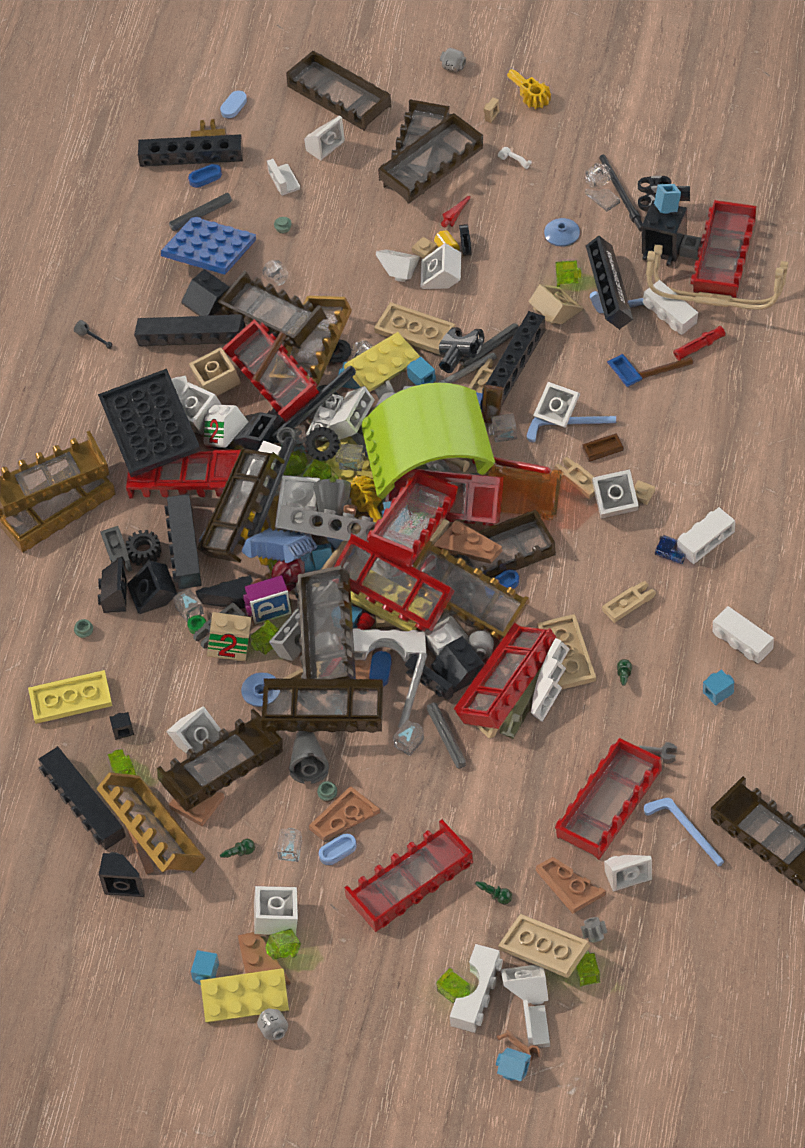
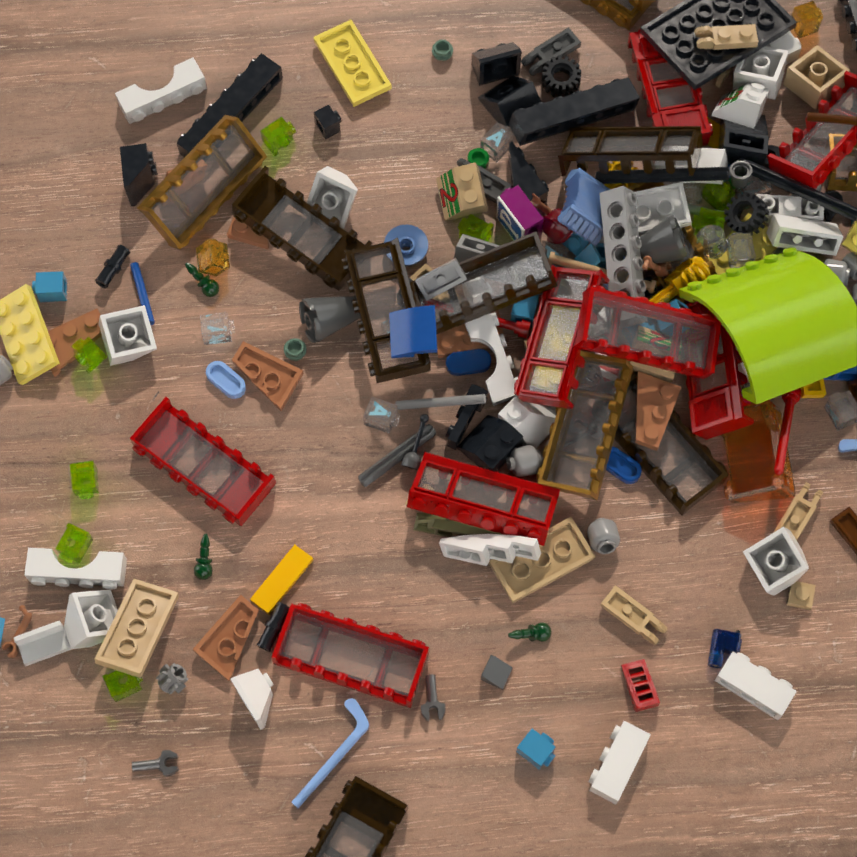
camera: 70 degrees right, 15 degrees up
none -> clear neon green brick [70,460,99,499]
none -> black pin [95,245,130,289]
none -> white arch [115,57,207,124]
none -> blue bar [130,262,155,325]
none -> flat silver bar [132,750,179,776]
none -> clear yellow brick [196,239,230,277]
none -> yellow tile [250,544,314,615]
none -> black pin [256,602,290,652]
none -> blue slope [389,305,438,358]
none -> hinge [401,414,429,470]
none -> light grey plate [415,258,467,301]
none -> dark grey slope [481,655,513,690]
none -> light grey head [587,518,620,554]
none -> red slope [621,659,660,712]
none -> tan hinge [694,24,758,50]
none -> clear head [696,225,728,258]
none -> clear yellow brick [791,1,823,38]

